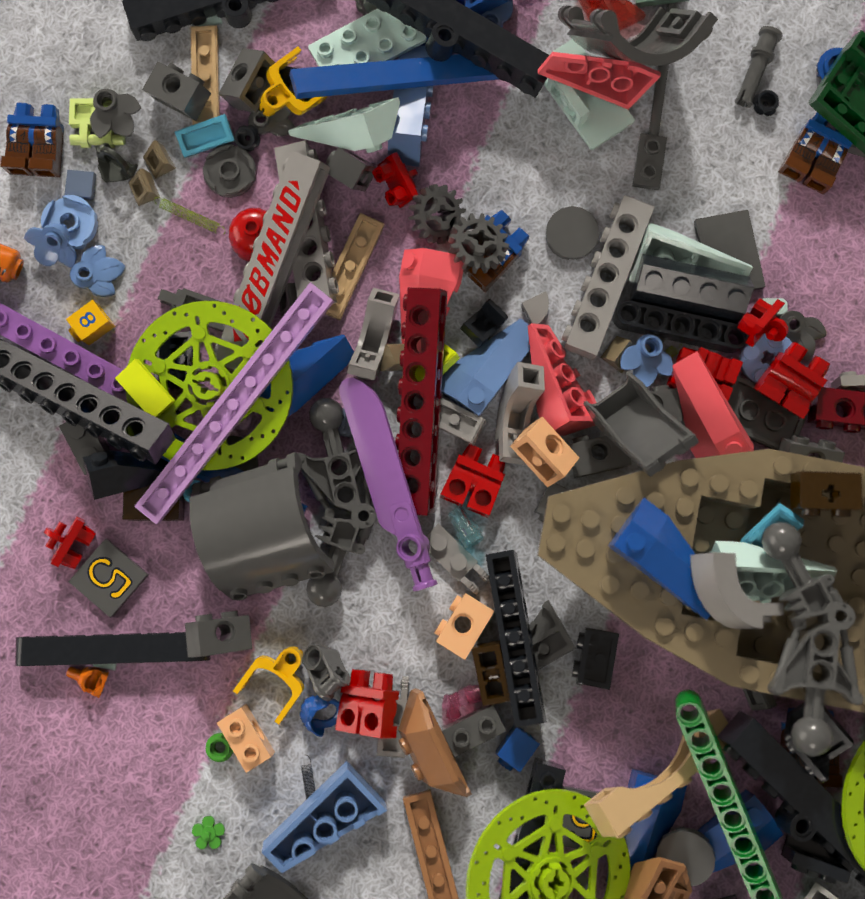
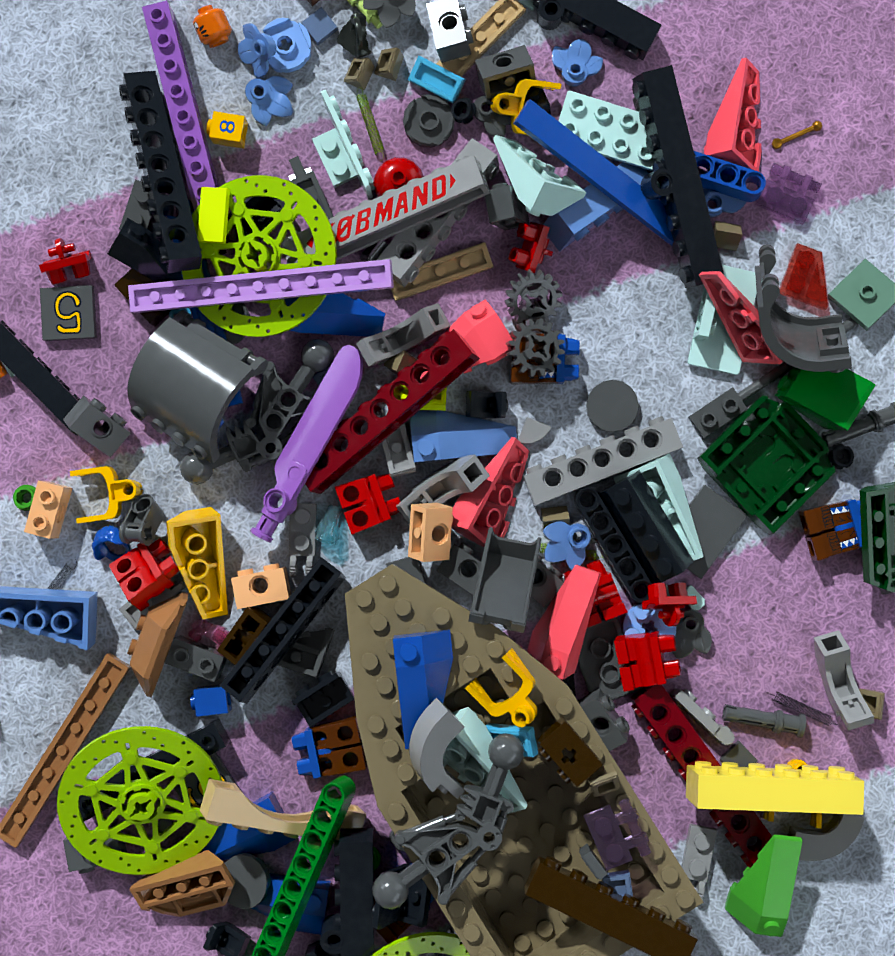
camera: 50 degrees right, 5 degrees up
none -> yellow wedge [166,507,228,619]
none -> reddish brown hips [292,715,368,779]
none -> light aqua bracket [312,89,375,200]
none -> yellow piece [465,648,538,727]
none -> medium blue plate [552,39,603,87]
none -> dark green wedge [697,395,836,535]
none -> dark tan slope [713,221,742,251]
none -> green slope [775,366,876,431]

